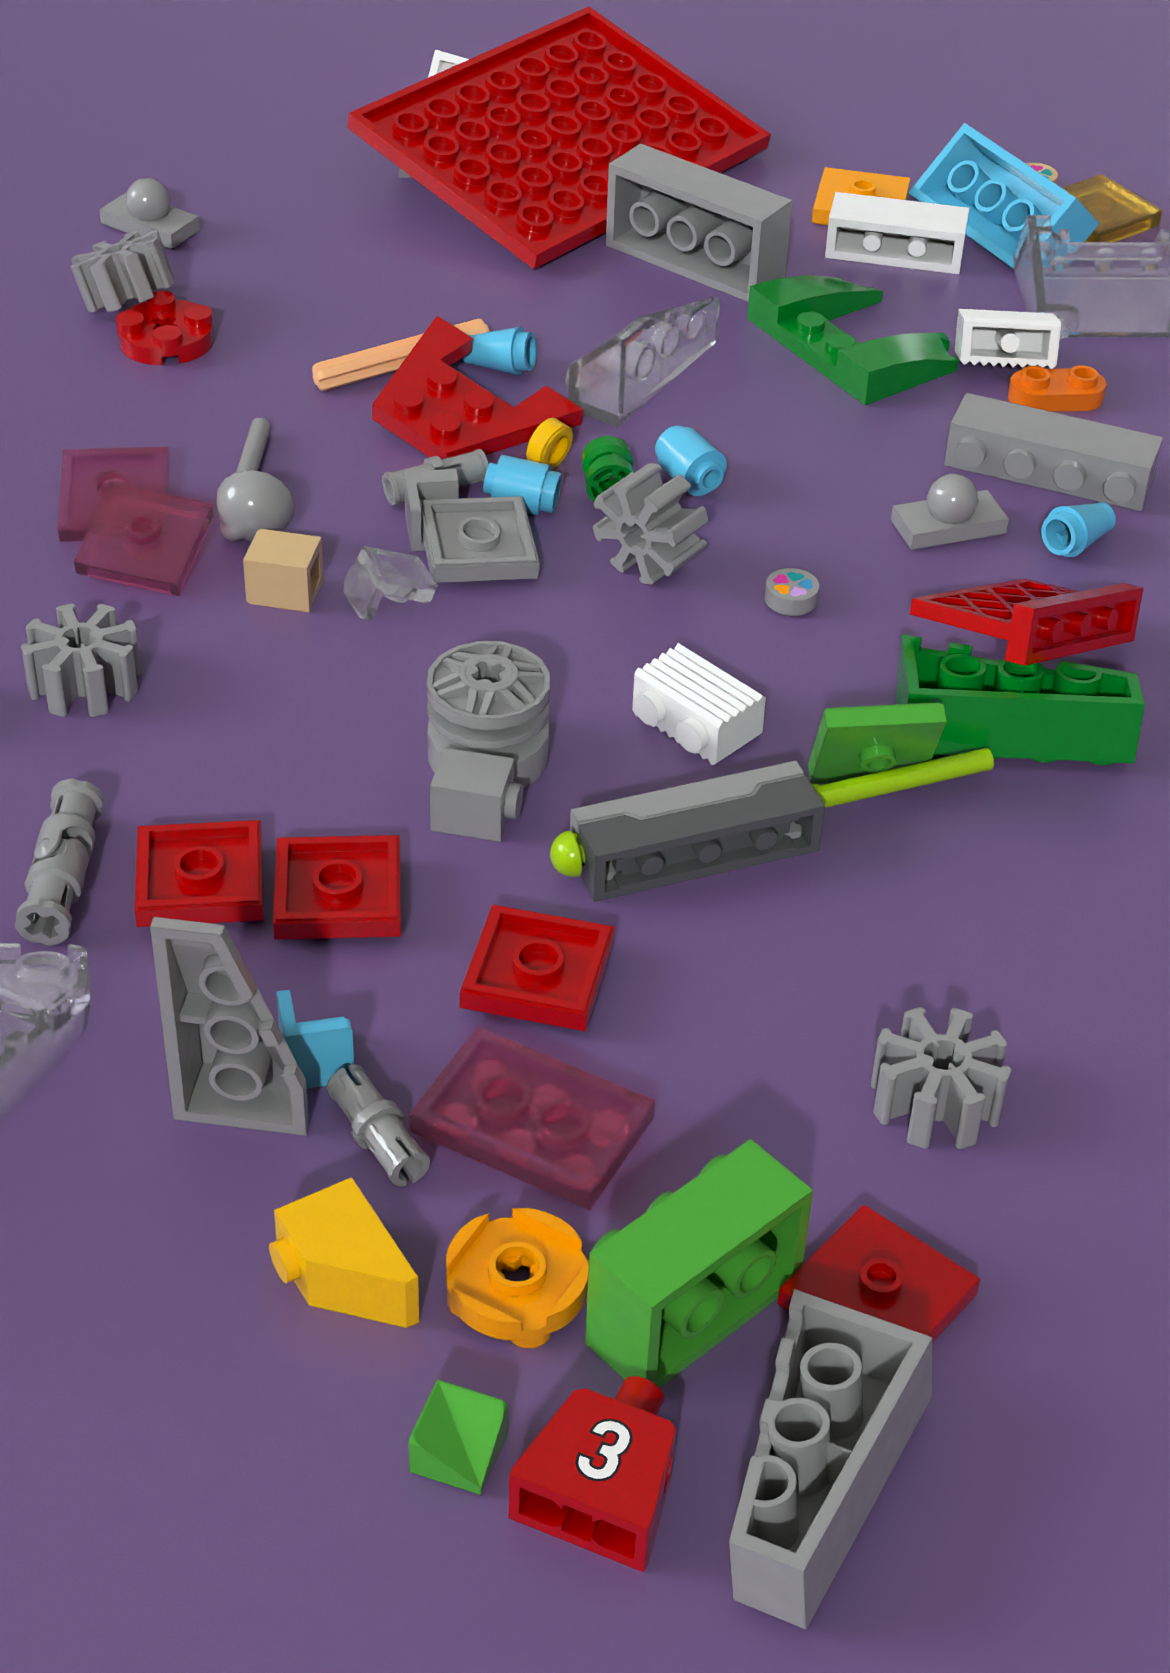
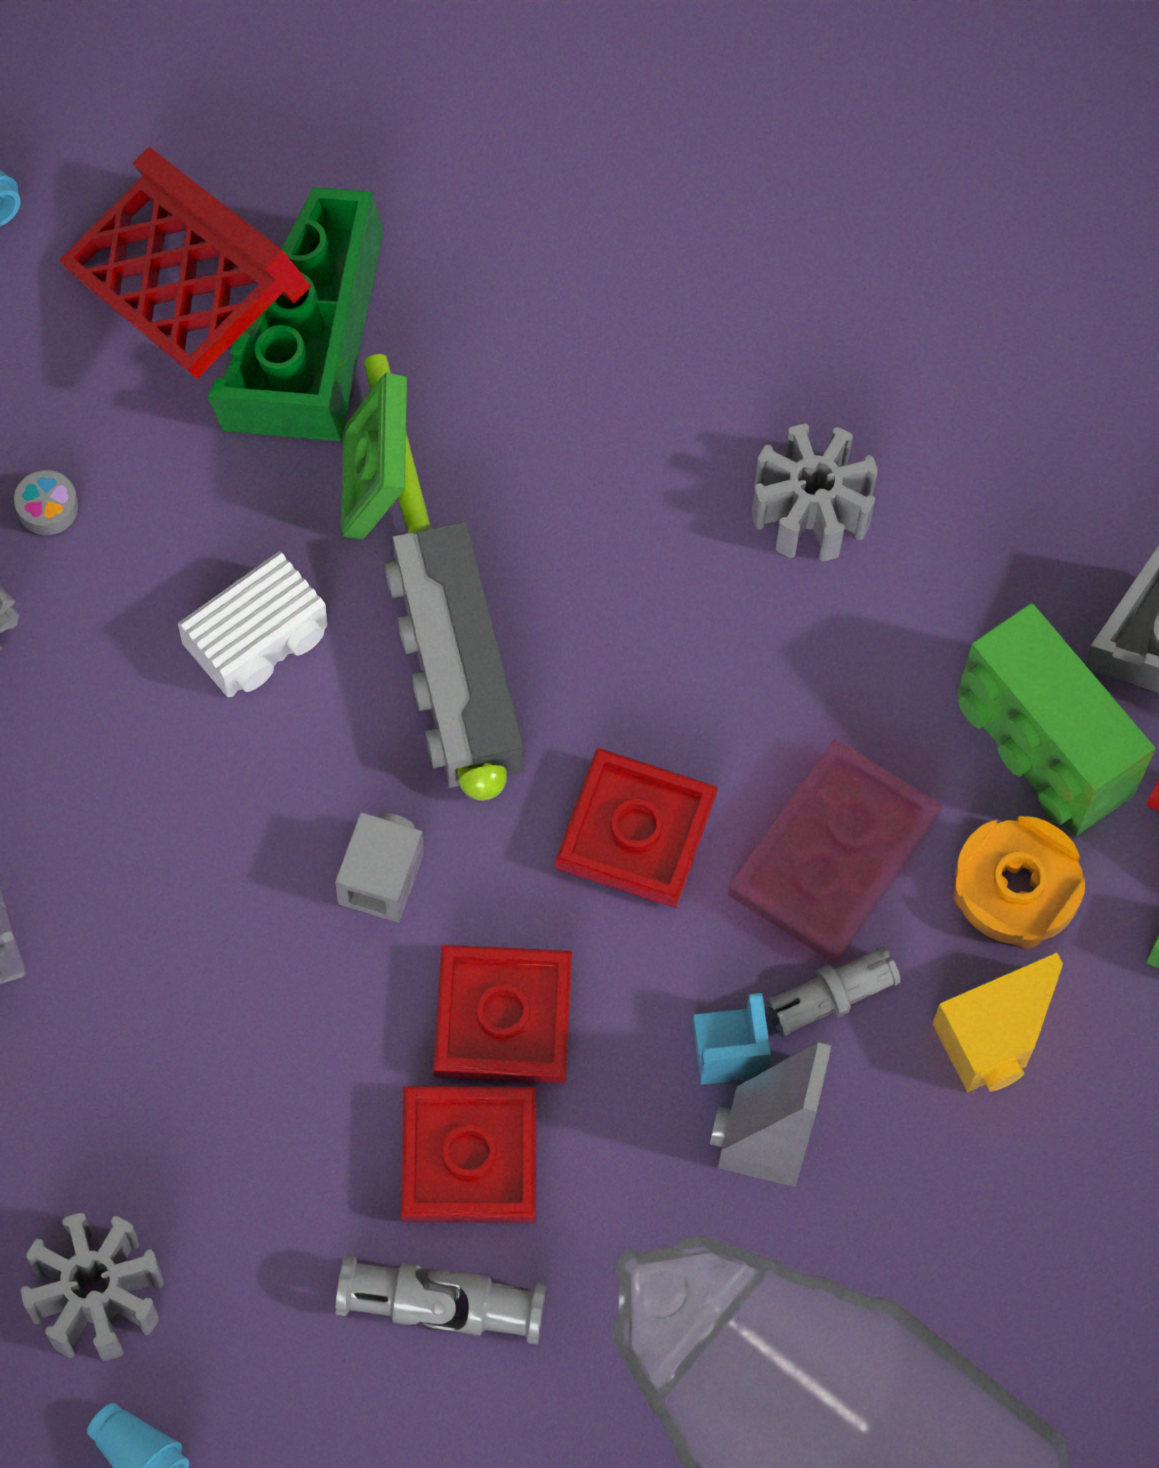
camera: 85 degrees left, 25 degrees up
light grey wheel [427,641,550,788] -> none
red plate [777,1204,980,1342] -> none

